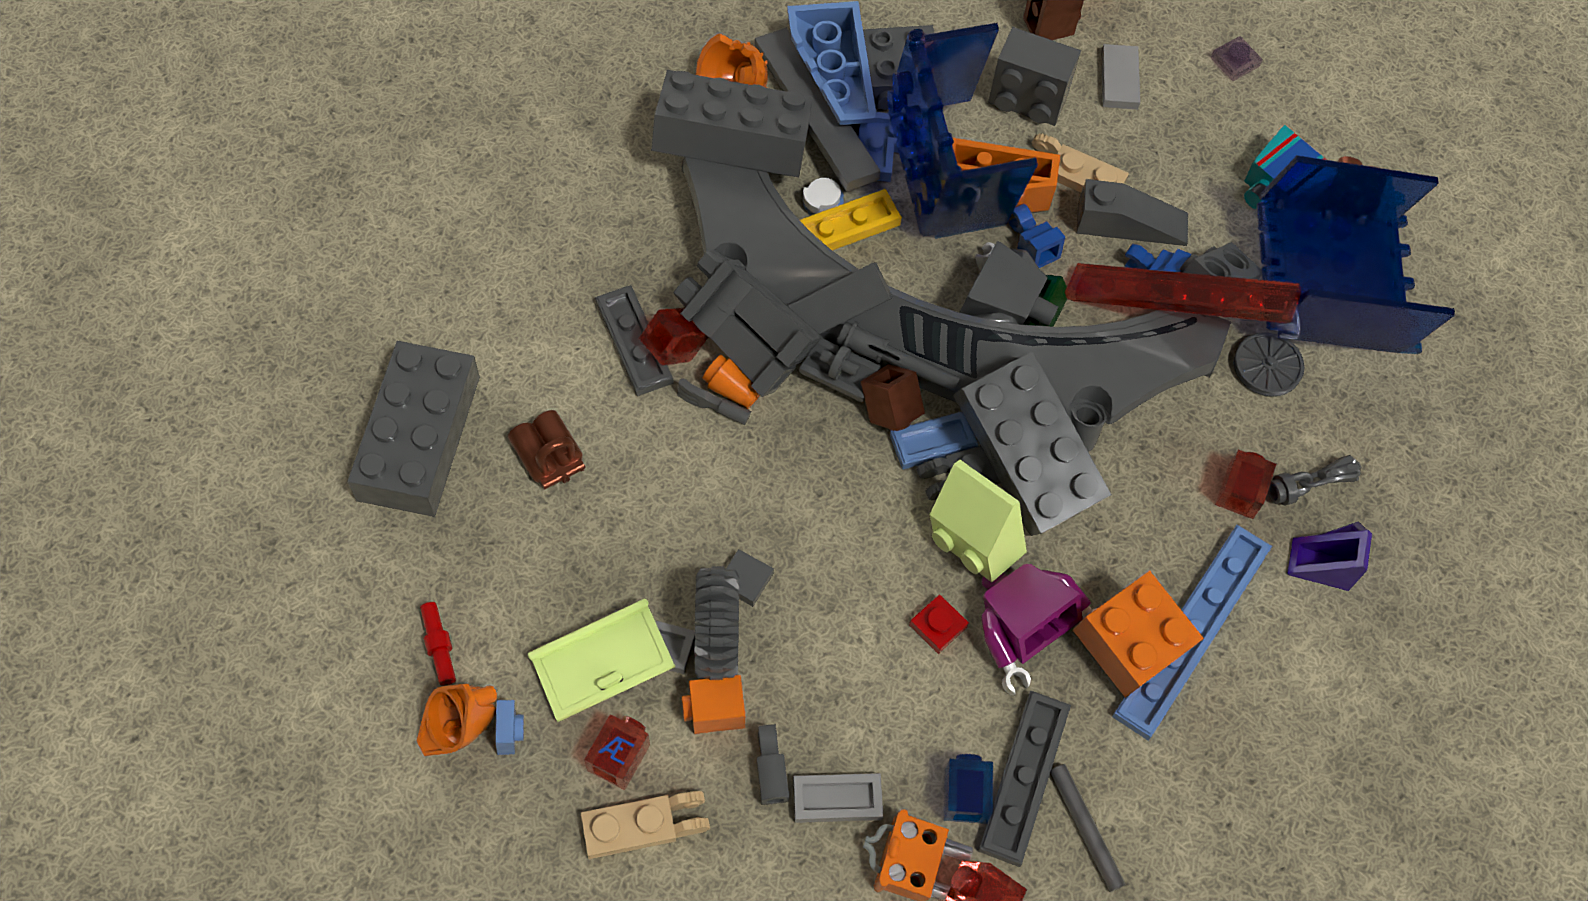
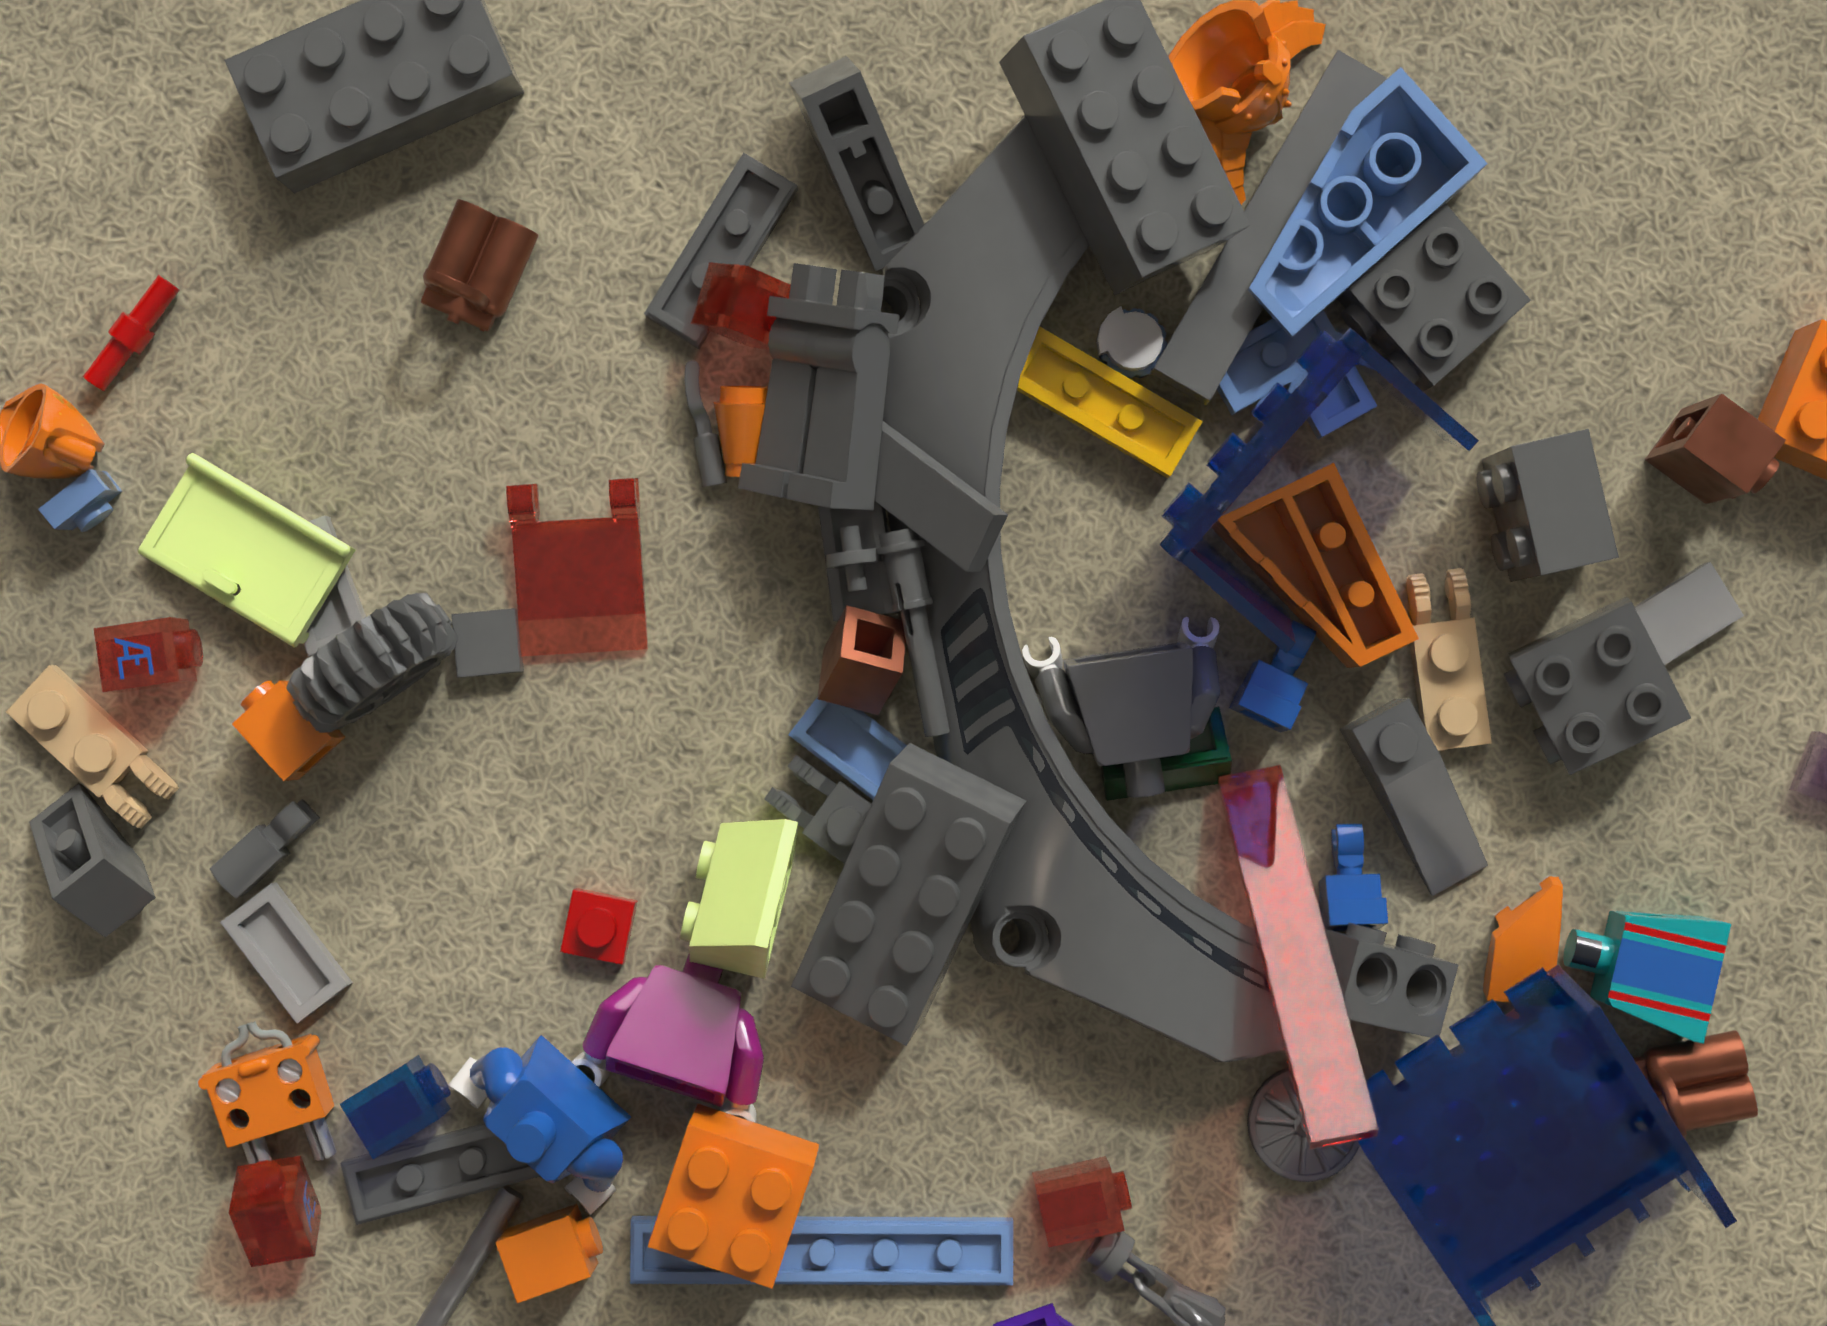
camera: 60 degrees right, 25 degrees up
none -> dark grey slope [29,783,156,937]
none -> blue torso [448,1035,631,1215]
none -> orange brick [495,1204,603,1303]
none -> clear red flag [506,478,648,657]
none -> dark grey slope [789,56,924,271]
none -> orange slope [1483,876,1563,1005]
none -> dark grey brick [1504,596,1691,775]

